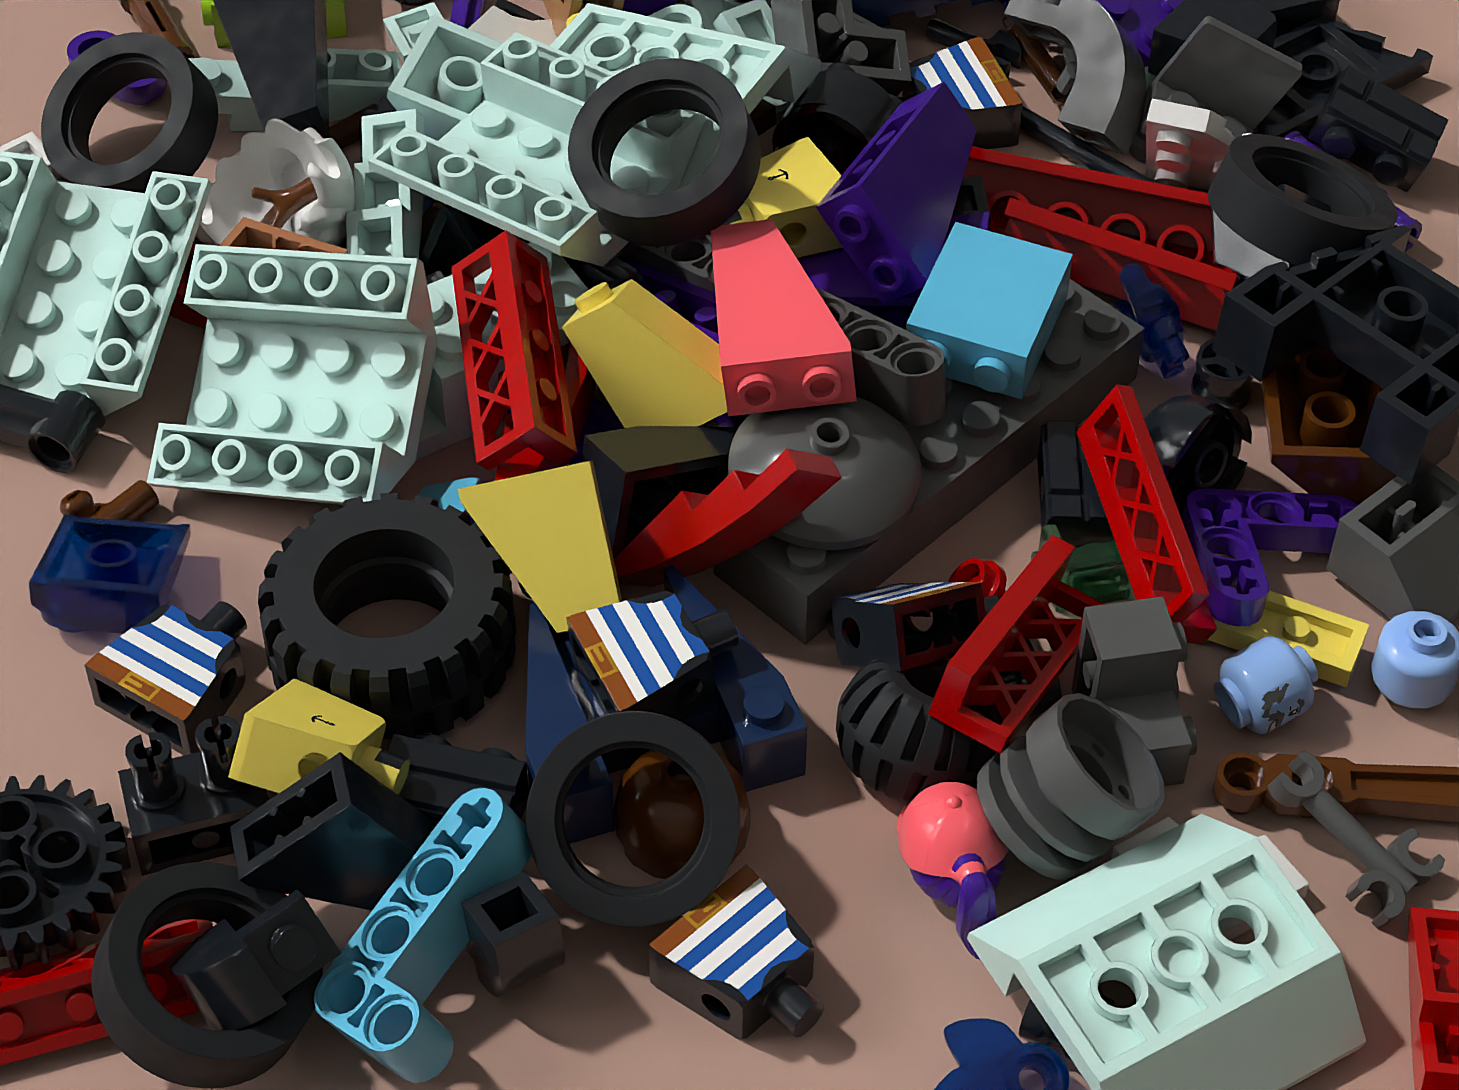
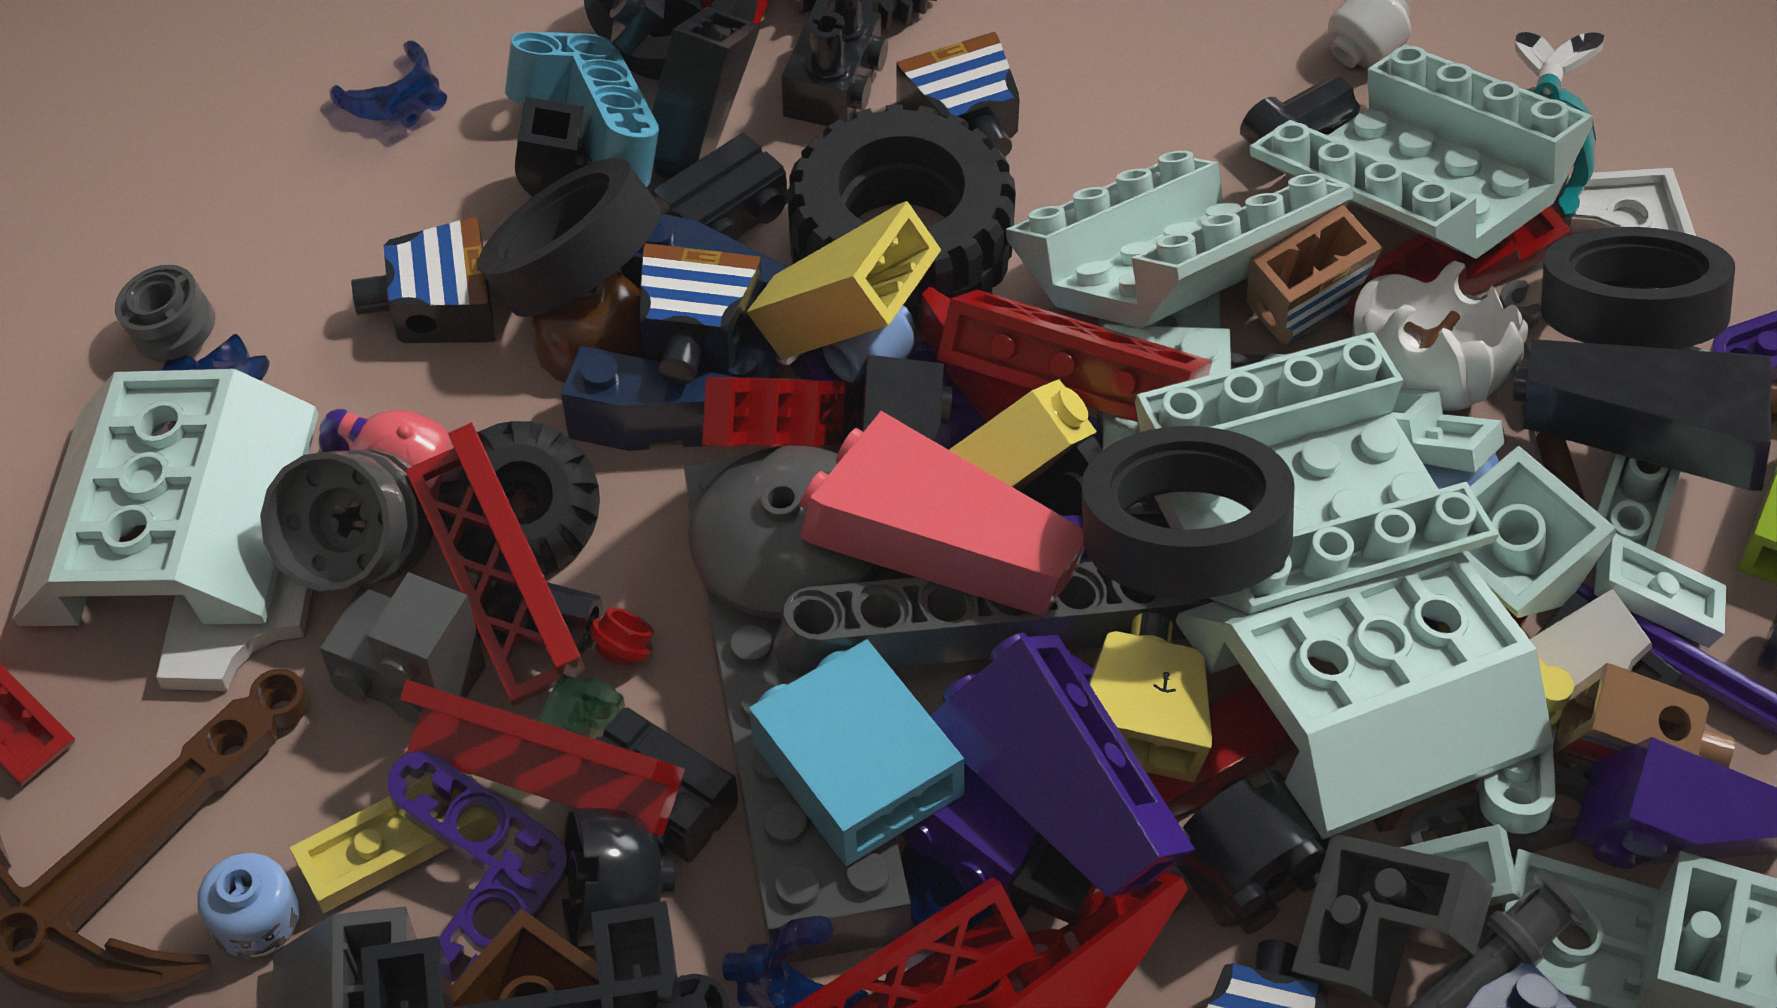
camera: 125 degrees right, 5 degrees up
clear blue slope [29,514,191,634] -> none
reddish brown arm [60,480,159,535] -> none
light yellow torso [228,679,410,794] -> none
black torso [826,582,986,671] -> none
light blue head [1214,636,1318,735] -> none
dark grey bar [1267,751,1445,928] -> none

